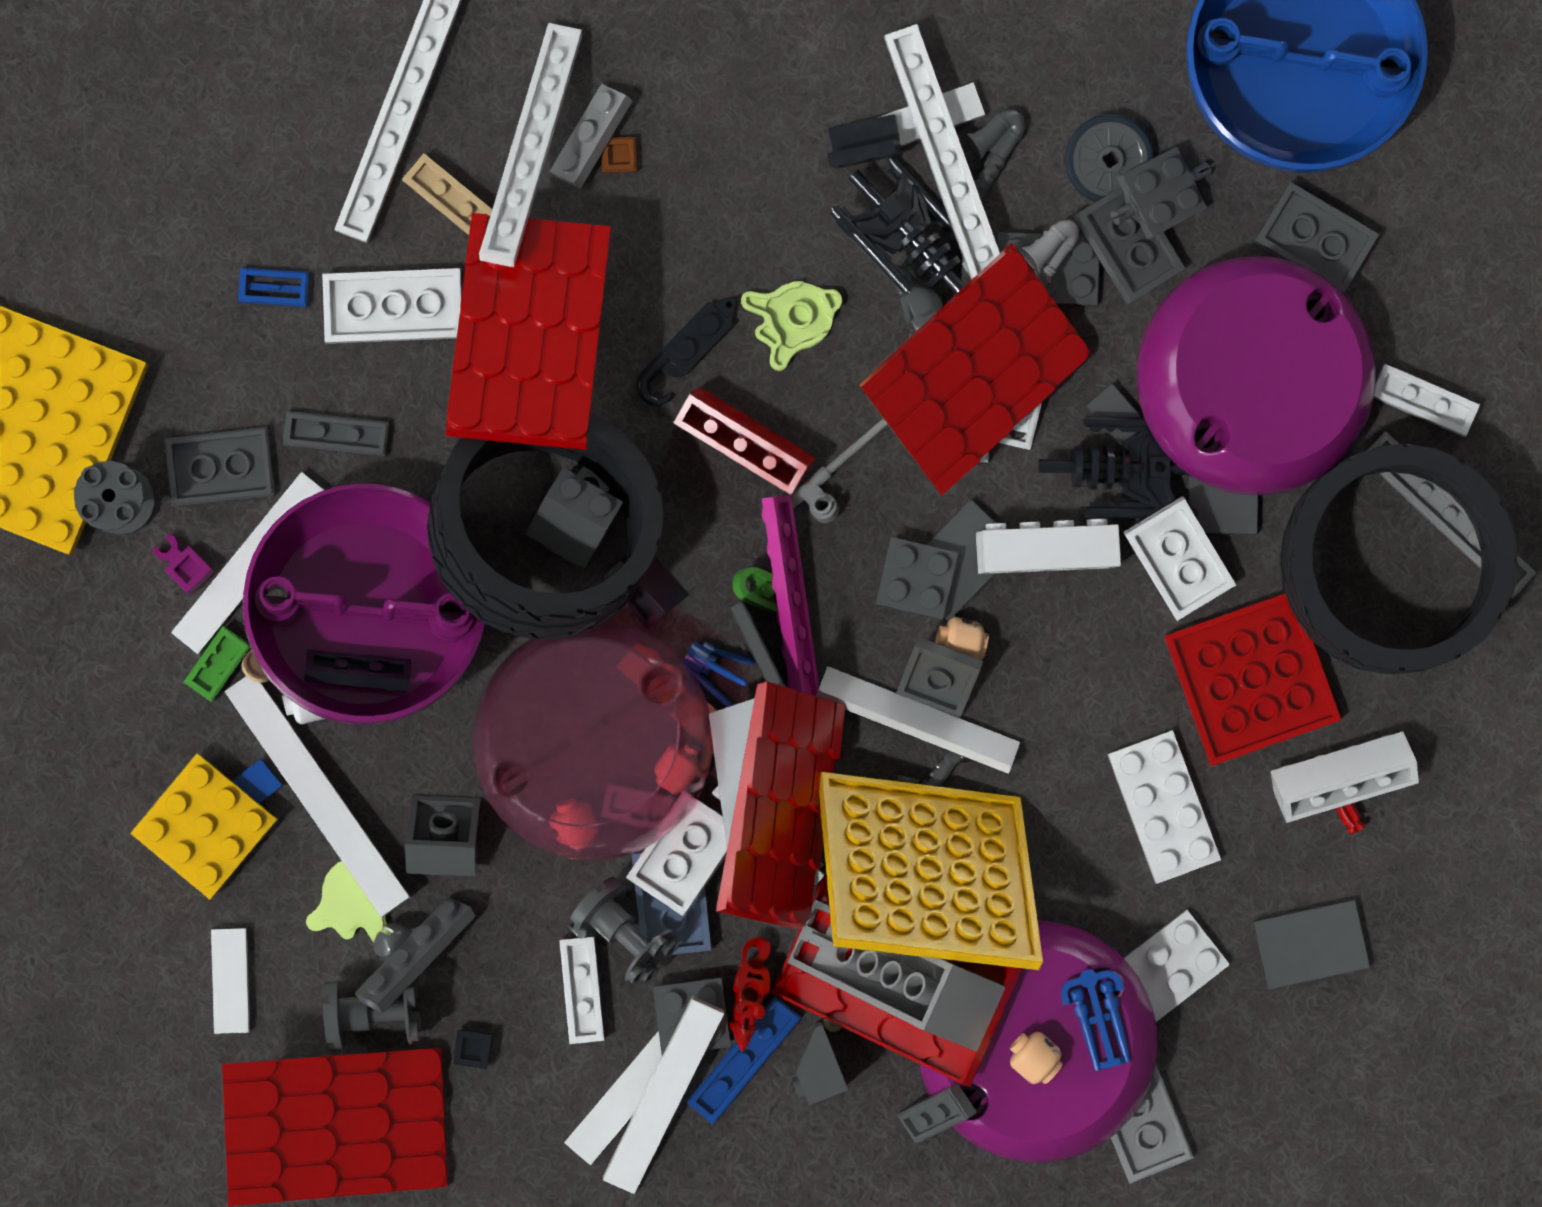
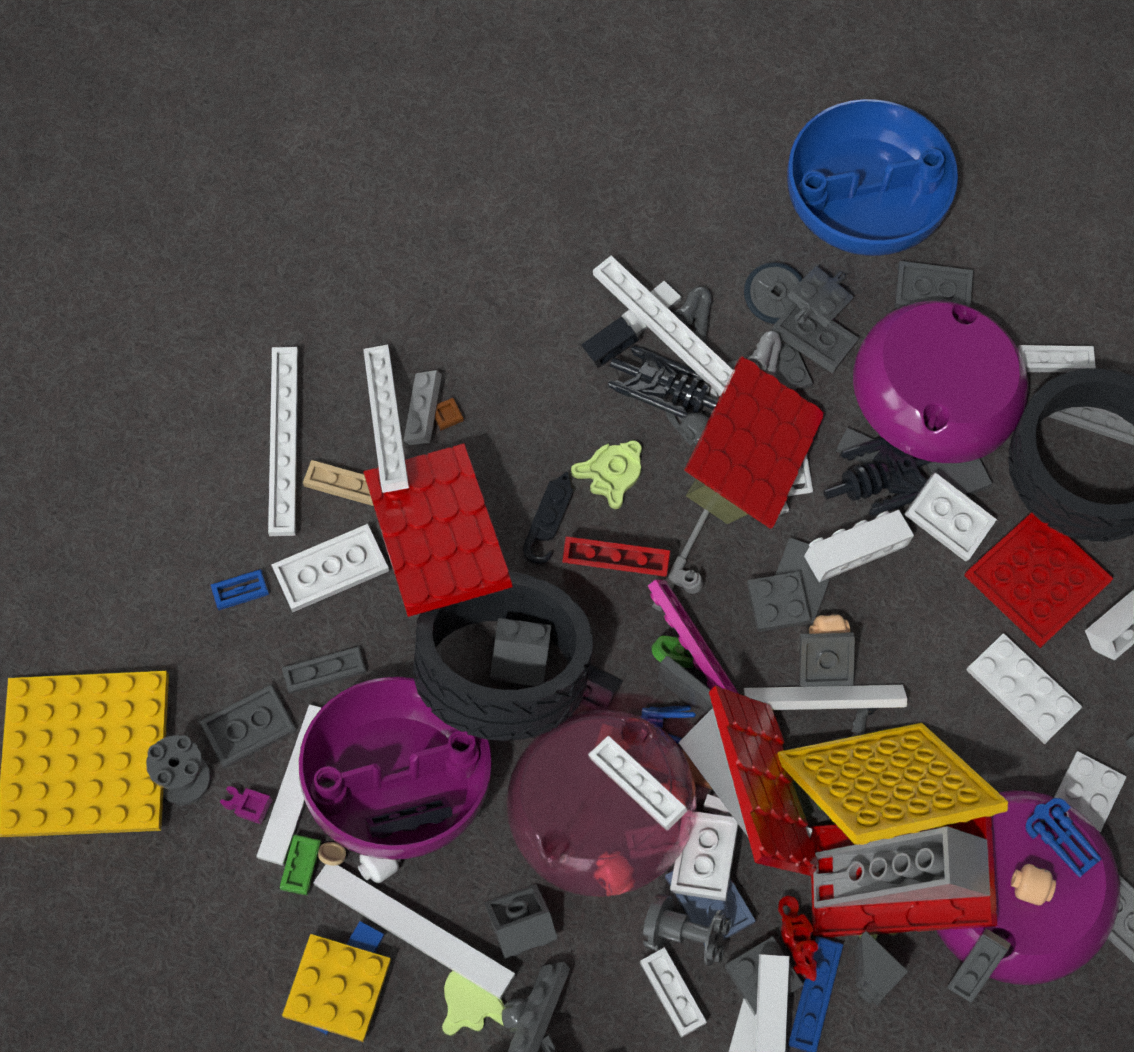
camera: 25 degrees left, 20 degrees down
none -> white plate [588,736,687,831]

